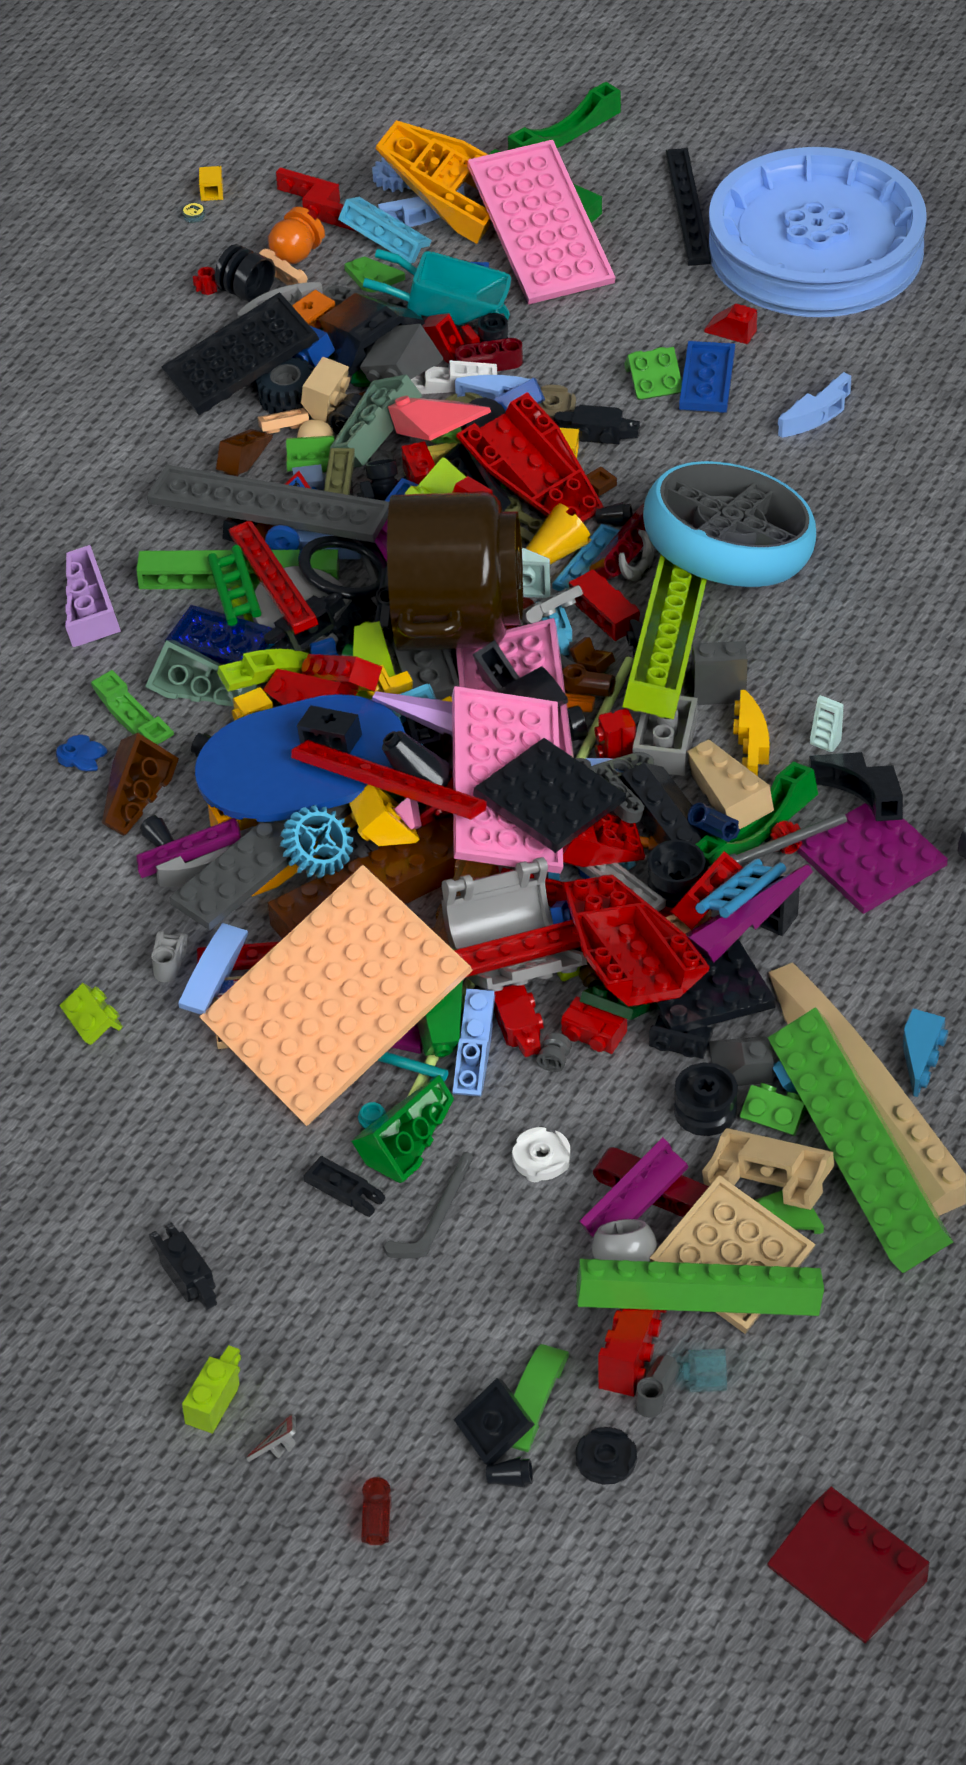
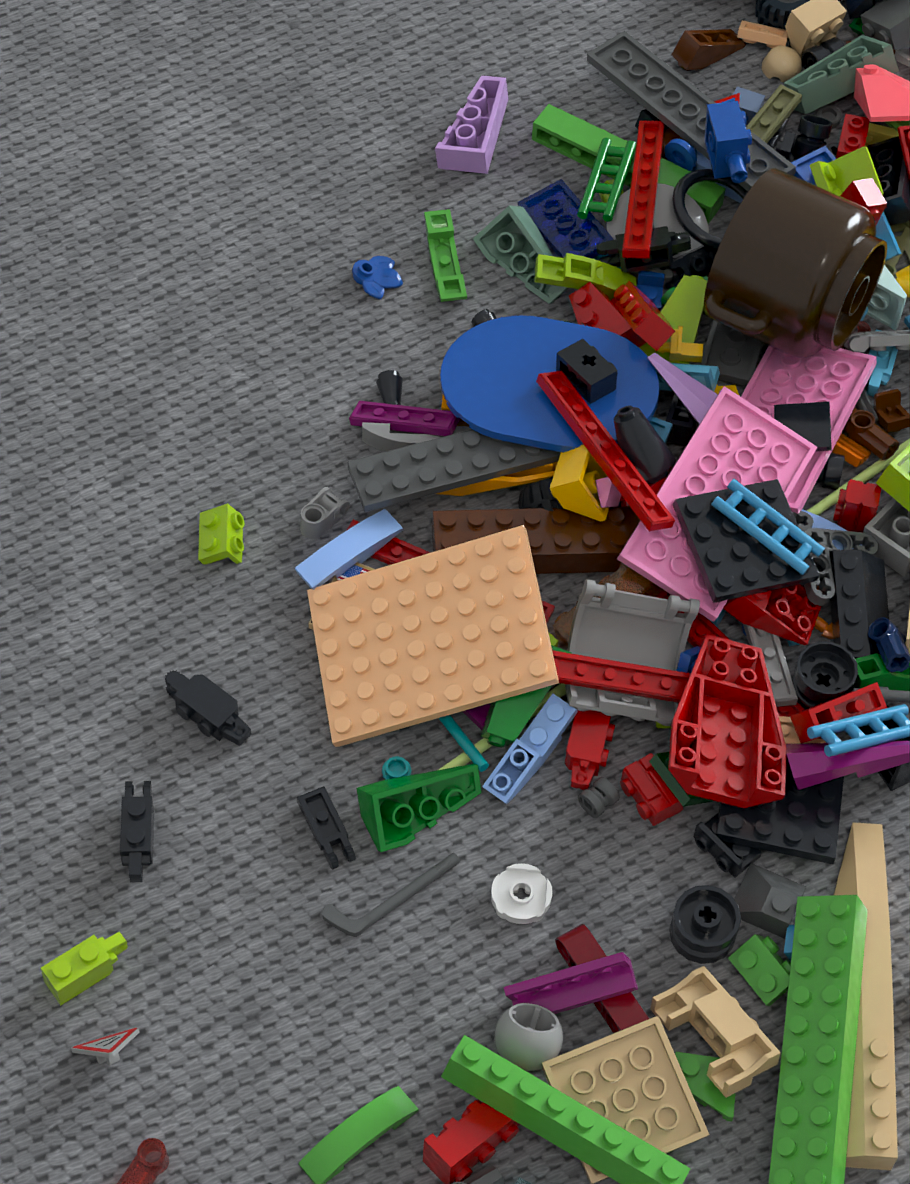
camera: 25 degrees right, 10 degrees up
reddish brown wedge [102,733,179,836] -> none
yellow brick [232,687,273,721] -> none
medium azure gear [280,805,353,879] -> none
bright green bracket [286,436,334,472] -> none
black plate [454,1378,535,1465] -> none
black slope [473,640,520,692] -> none
none -> black hinge [165,670,251,746]
none -> blue brick [705,101,752,183]
none -> dark azure bar [711,479,825,575]

